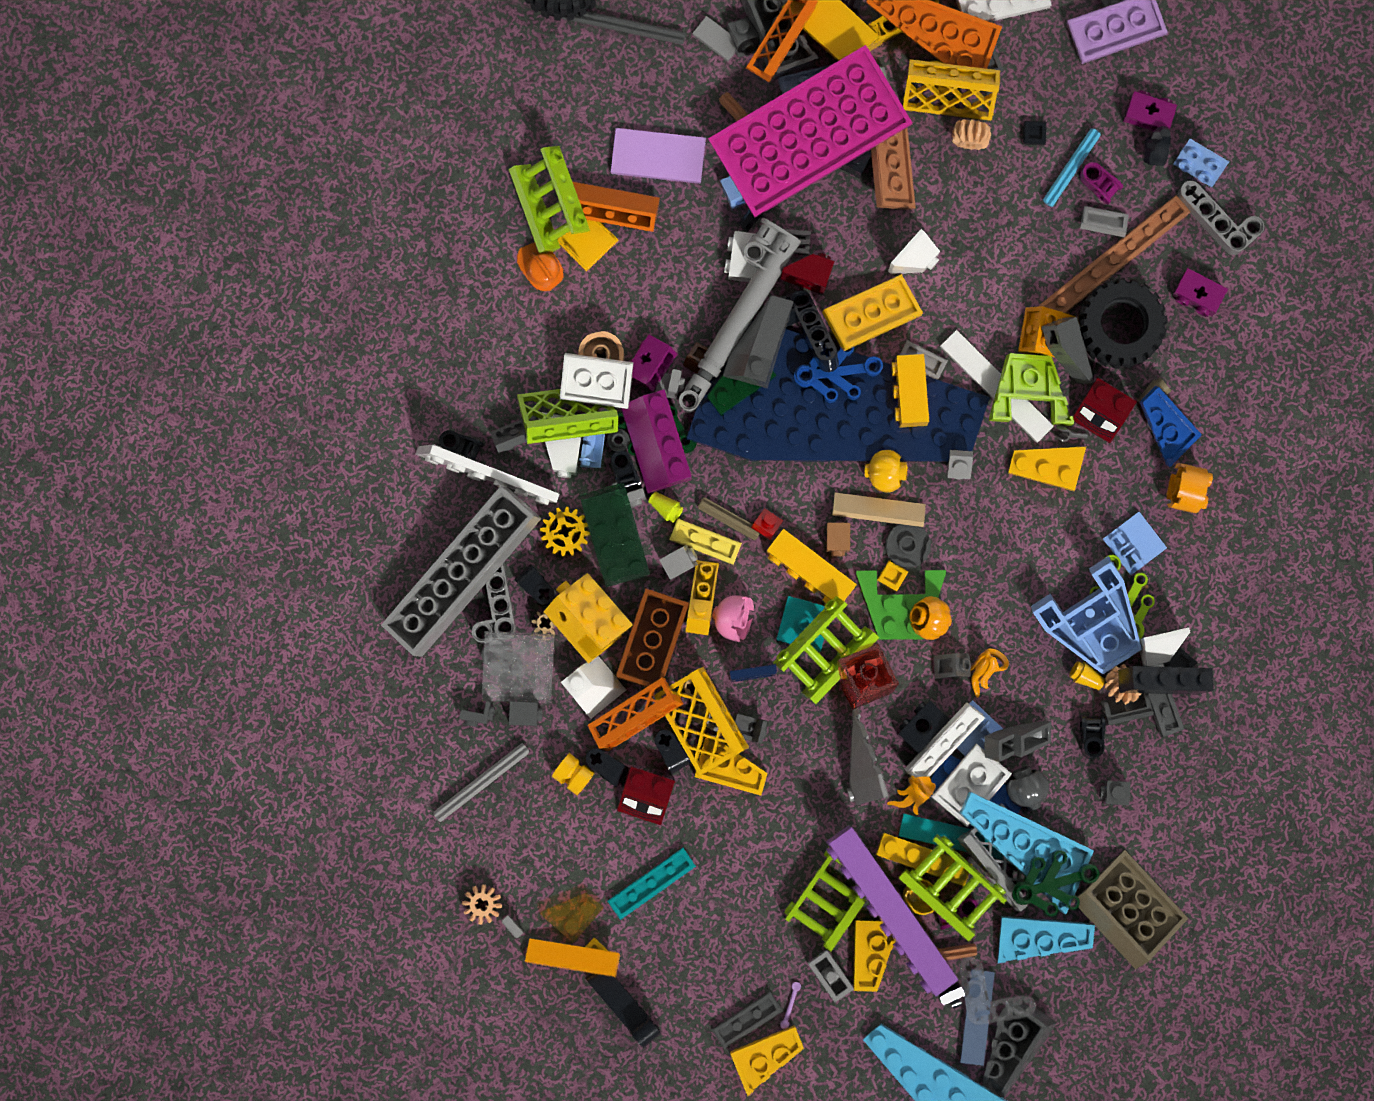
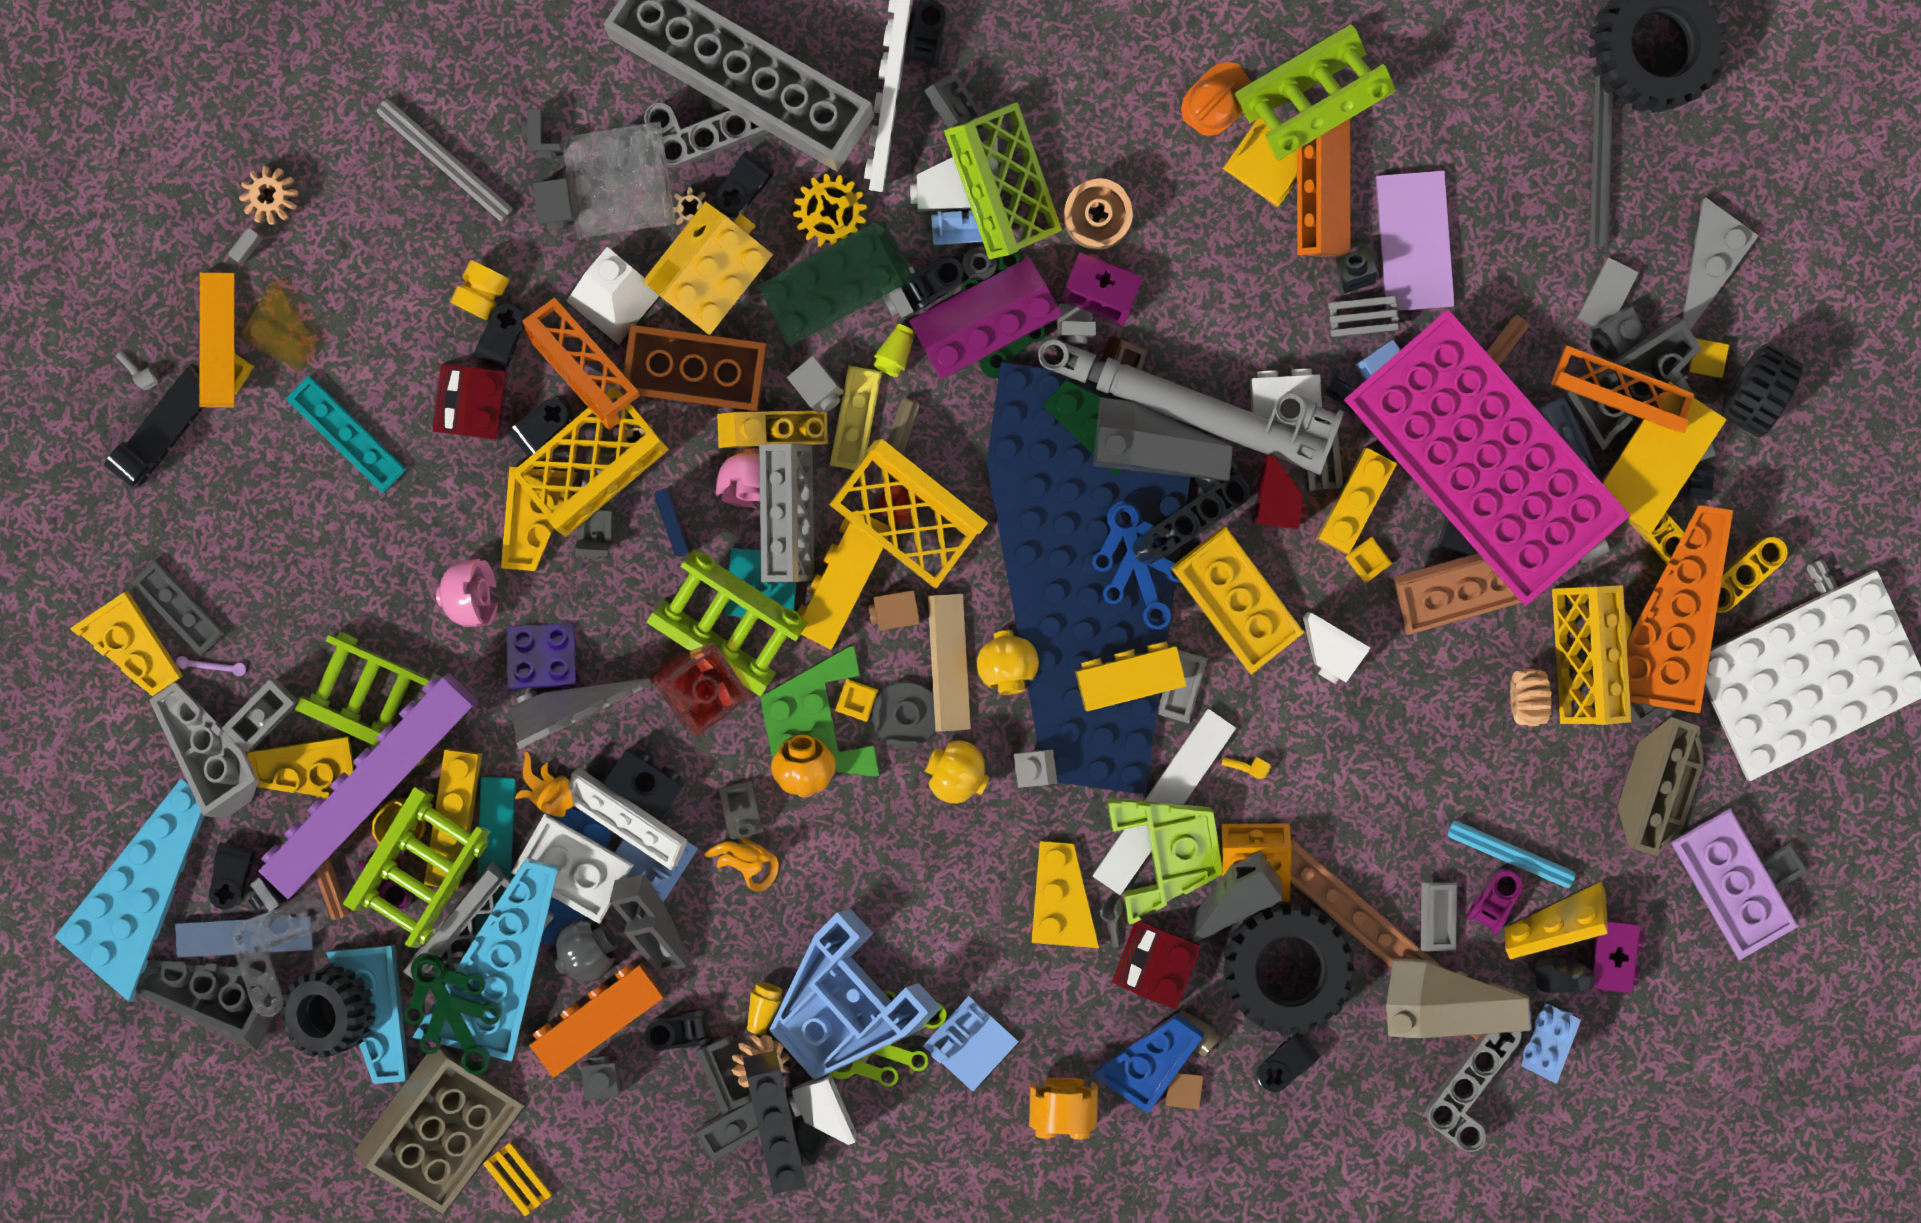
camera: 80 degrees right, 5 degrees up
white tile [560,353,634,409] -> none
black tile [1023,121,1047,145] -> none
magenta brick [1172,268,1228,317] -> none
none -> light grey hand [116,351,158,390]
none -> light grey wedge [149,682,259,819]
none -> black piece [209,842,254,909]
none -> black tyre [281,966,376,1058]
none -> bright pink cylinder [436,559,498,627]
none -> yellow tile [483,1141,552,1216]
none -> dark purple hinge [507,622,578,690]
none -> orange brick [529,963,665,1078]
none -> light grey fence [759,444,814,582]
none -> yellow fence [829,439,988,588]
none -> yellow plant [924,741,990,804]
none -> medium nougat tile [1165,1072,1203,1109]
none -> yellow hand [1221,757,1271,779]
none -> black piece [1257,1032,1321,1092]
none -> yellow brick [1316,448,1397,554]
none -> light grey tile [1328,296,1400,337]
none -> black bracket [1335,247,1378,293]
none -> yellow tile [1345,536,1393,584]
none -> dark tan wedge [1386,958,1531,1038]
none -> yellow wing [1505,882,1608,959]
none -> dark tan wedge [1617,717,1704,856]

